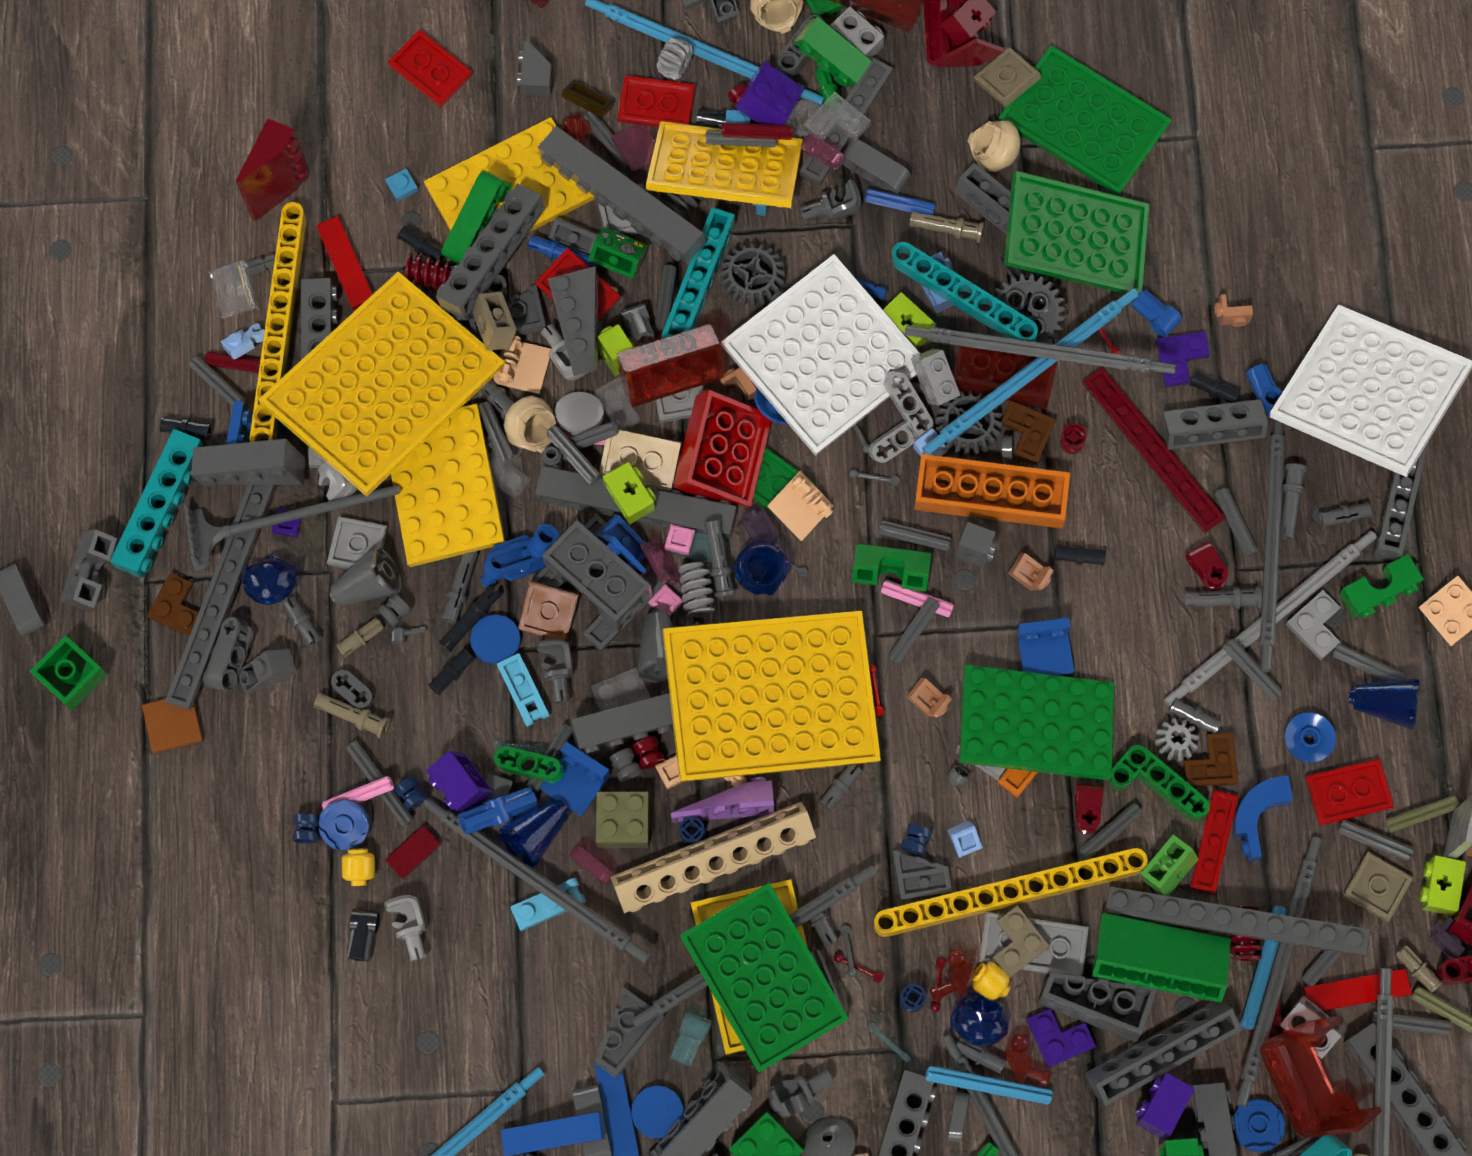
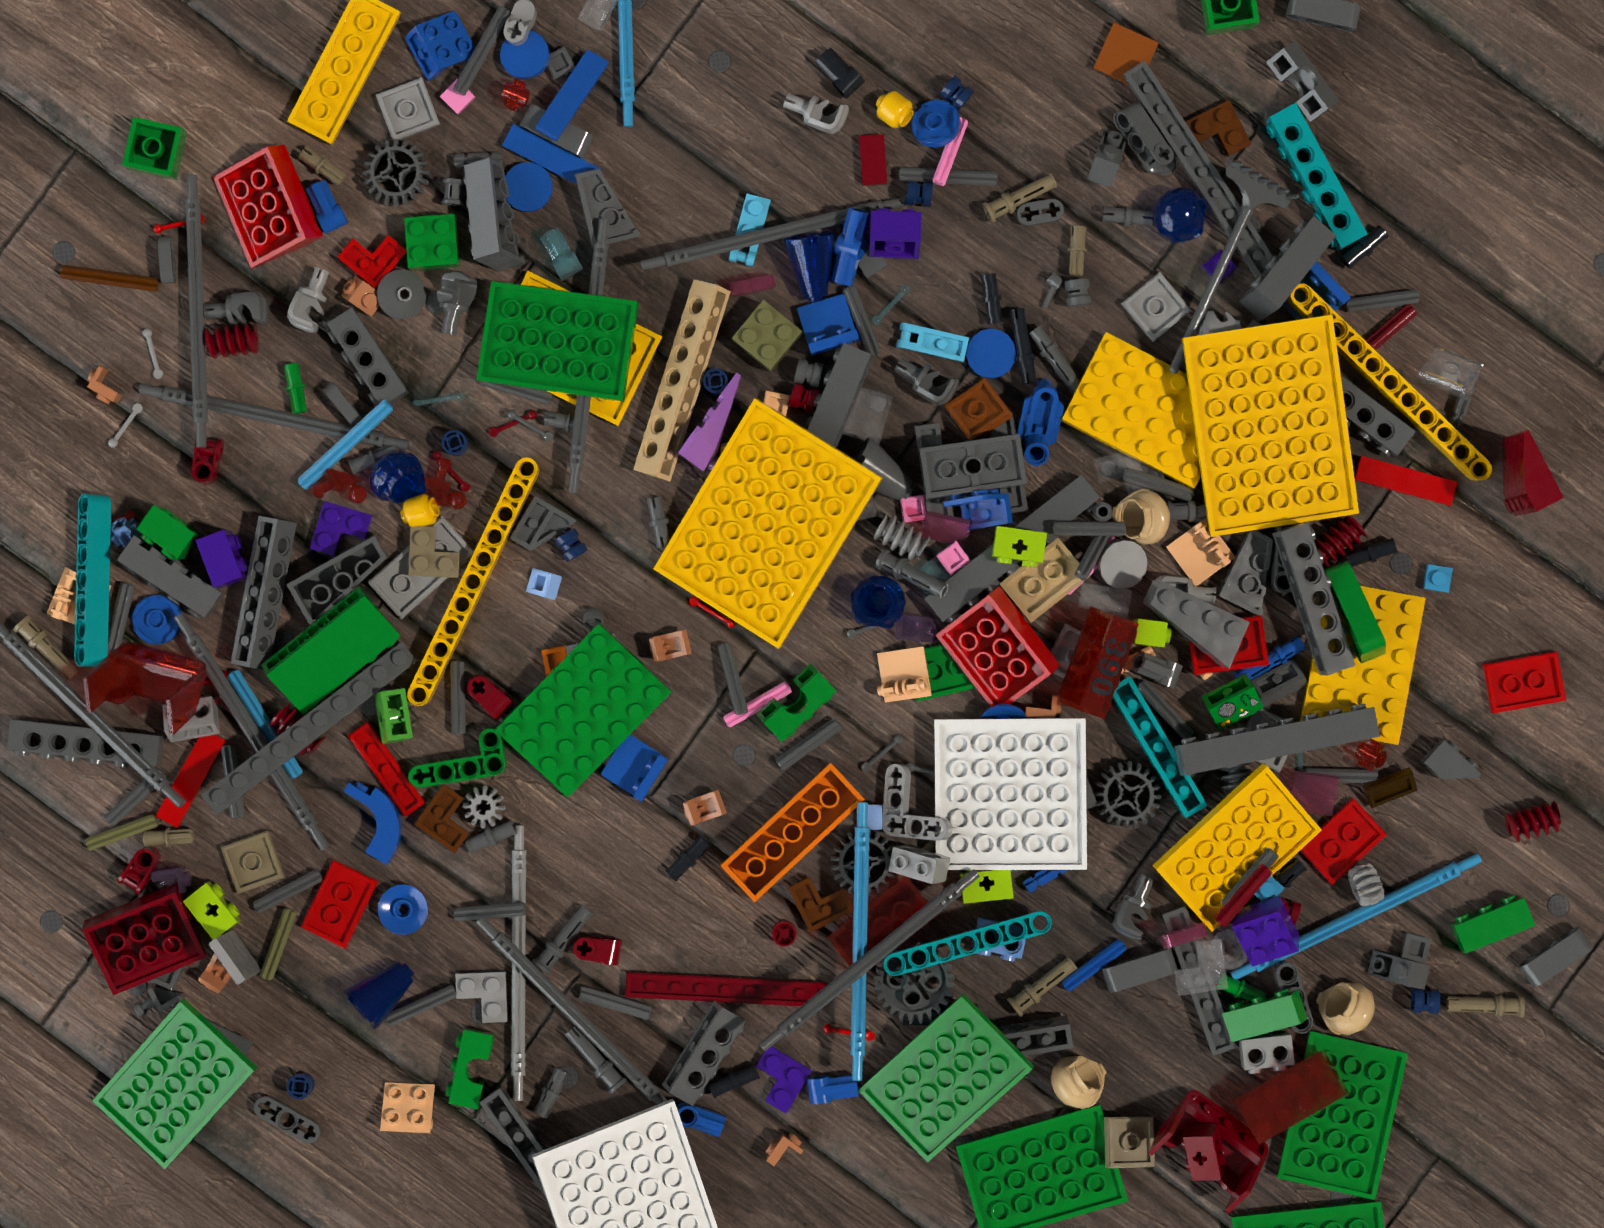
camera: 130 degrees right, 15 degrees up
light blue plate [220,323,265,360] -> none
dark grey cone [329,548,402,606] -> none
dark tan brick [472,292,517,351] -> none
green beam [494,746,564,783] -> none
dark grey brick [956,522,998,569] -> none
dark grey tile [1002,435,1013,460] -> none

